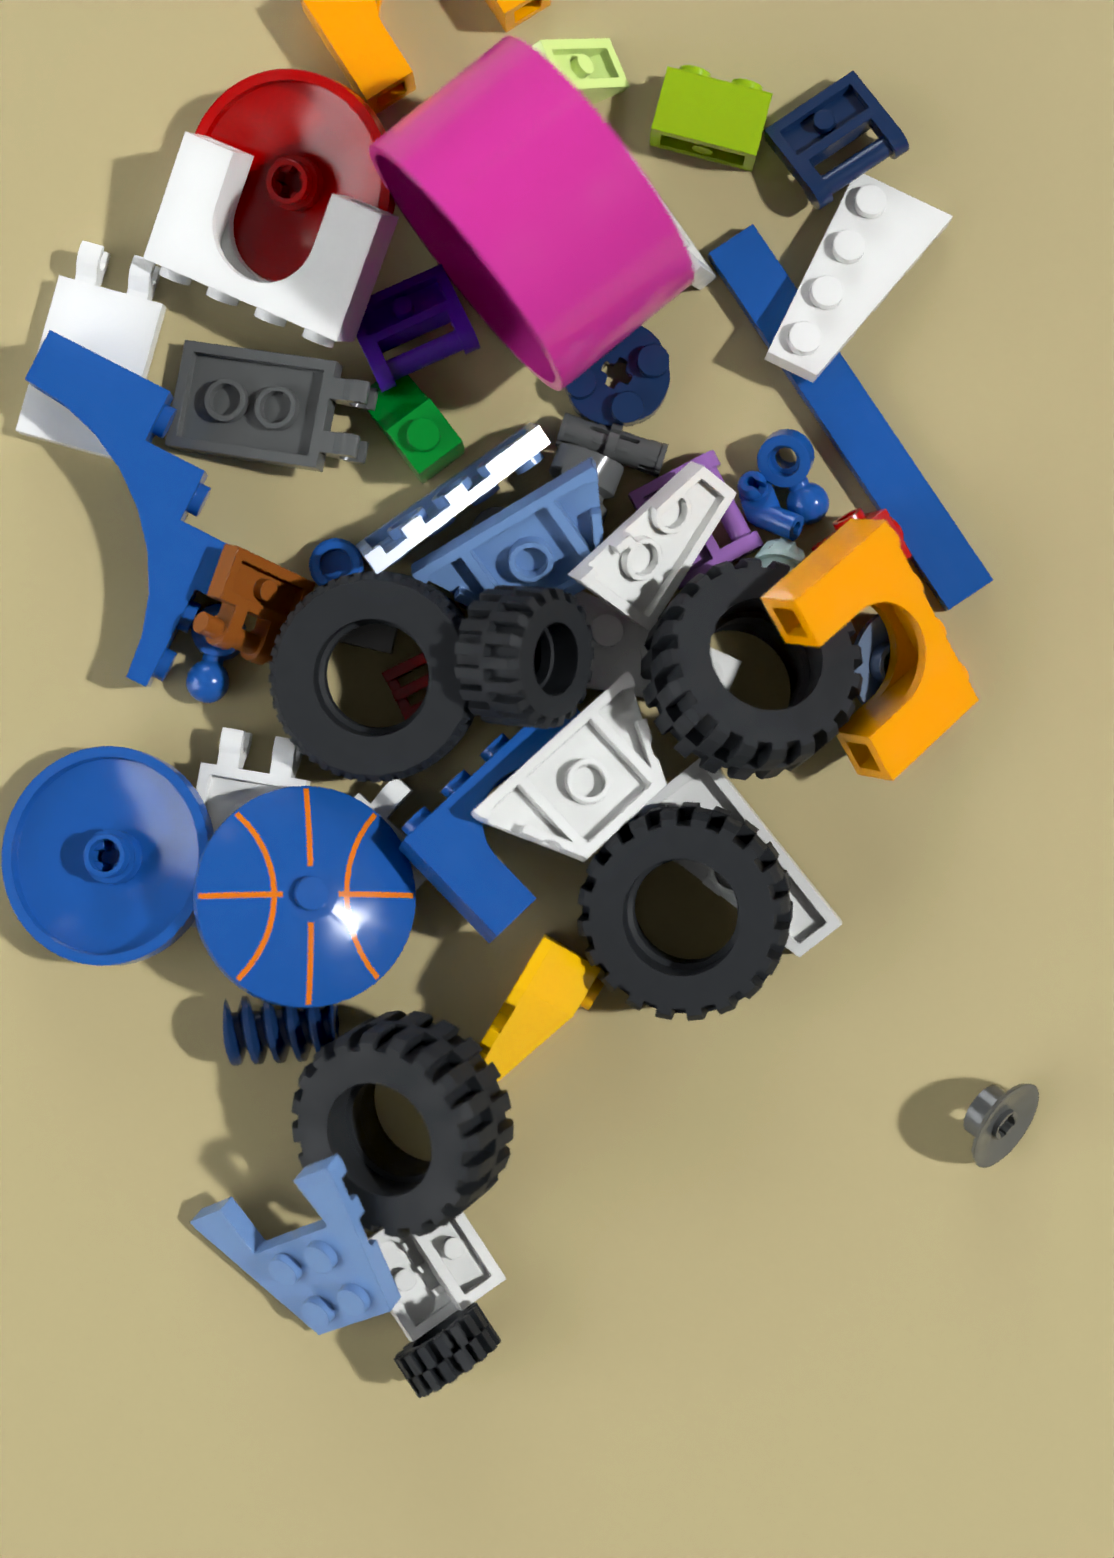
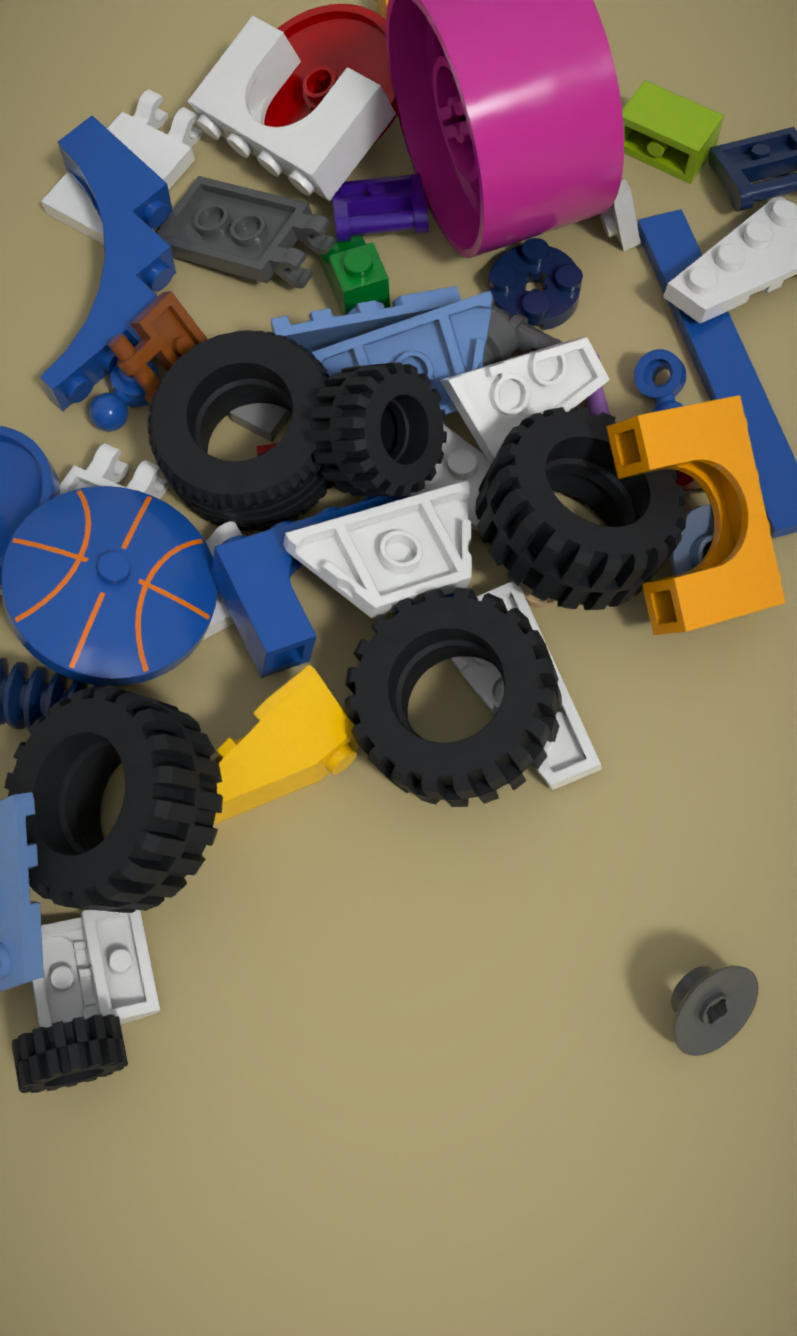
camera: 20 degrees right, 20 degrees down
blue arm [737,470,804,541] -> none

